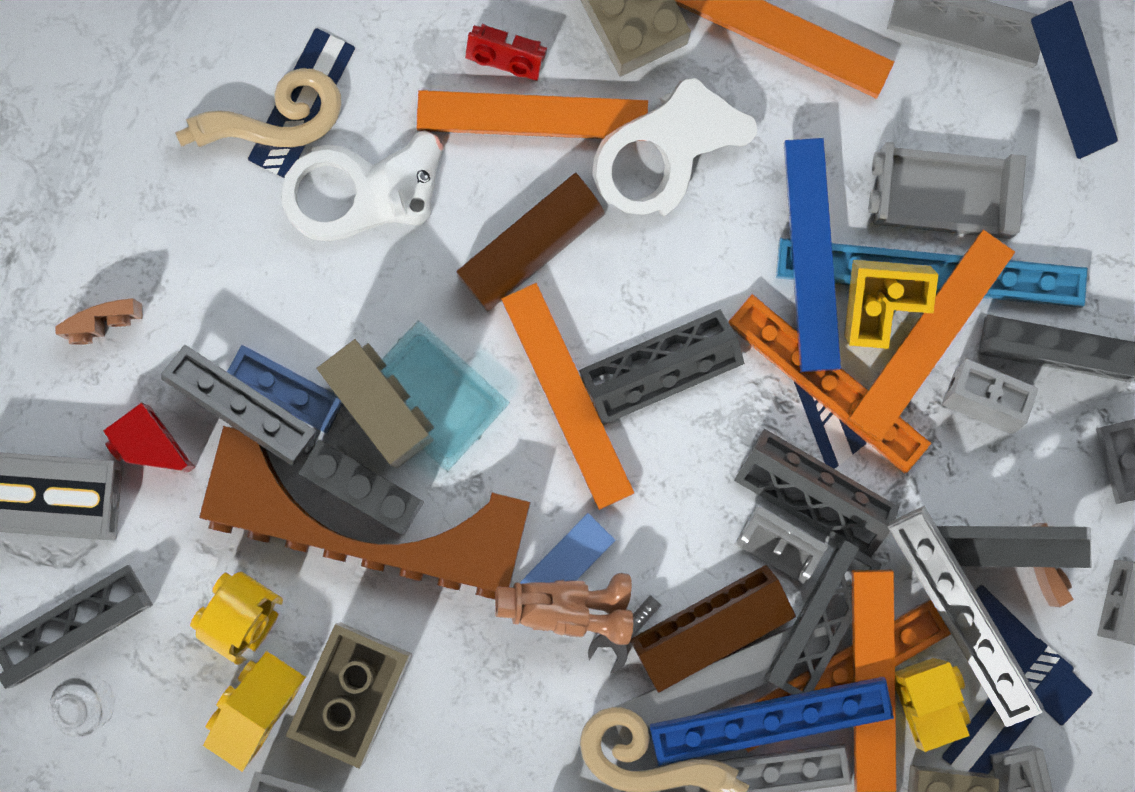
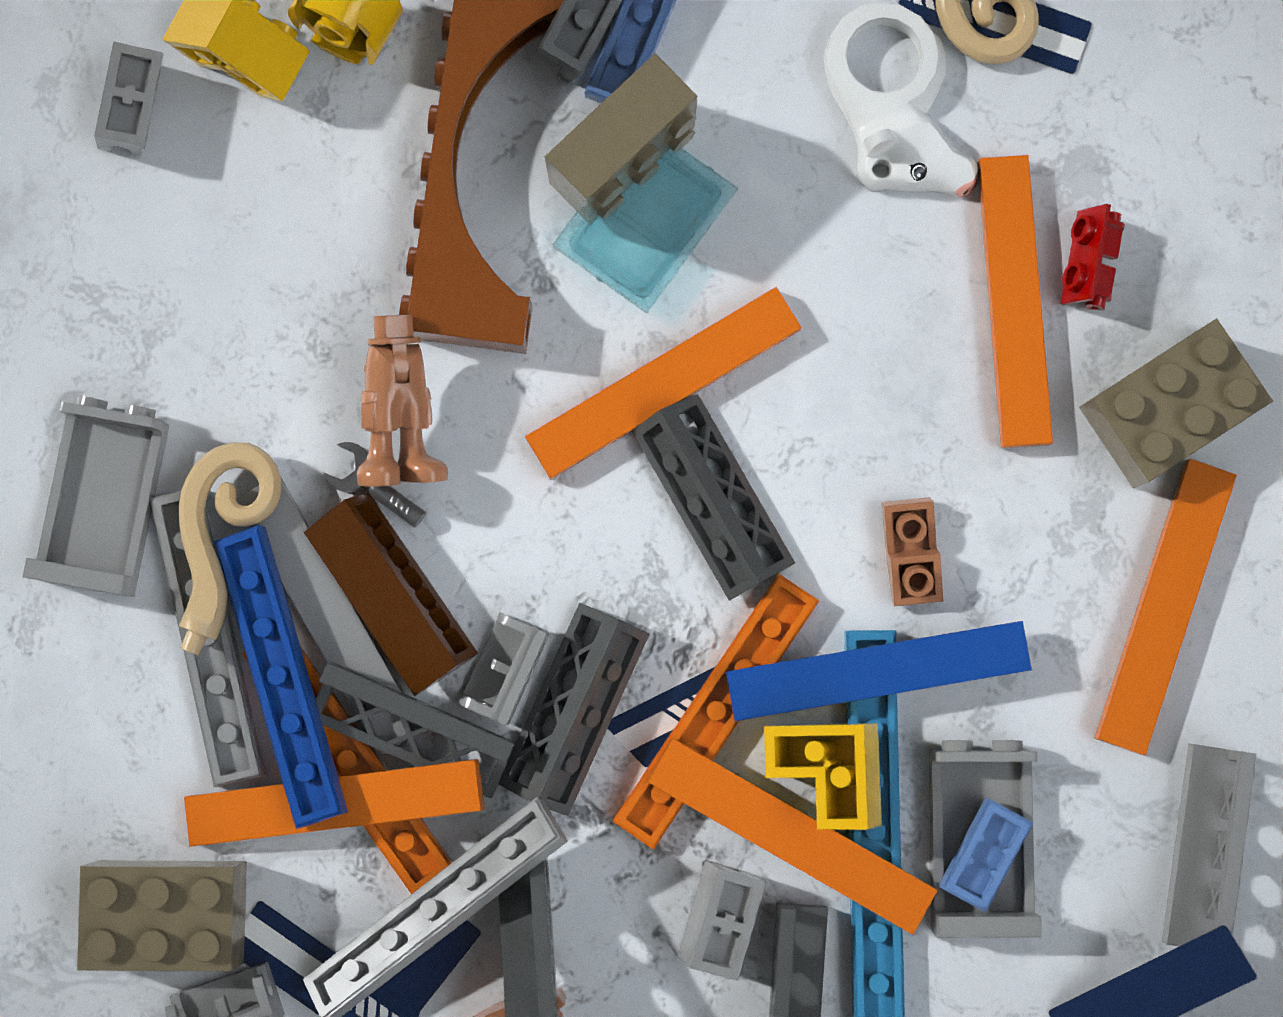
camera: 90 degrees right, 0 degrees up
dark tan brick [286,622,412,769] -> none
dark grey brick [298,440,424,535] -> none
reddish brown brick [456,172,605,312] -> none
medium blue tile [520,513,616,584] -> none
white animal [592,78,757,216] -> none
yellow brick [895,658,971,752] -> none
none -> nougat slope [881,497,943,606]
none -> medium blue plate [938,797,1033,913]

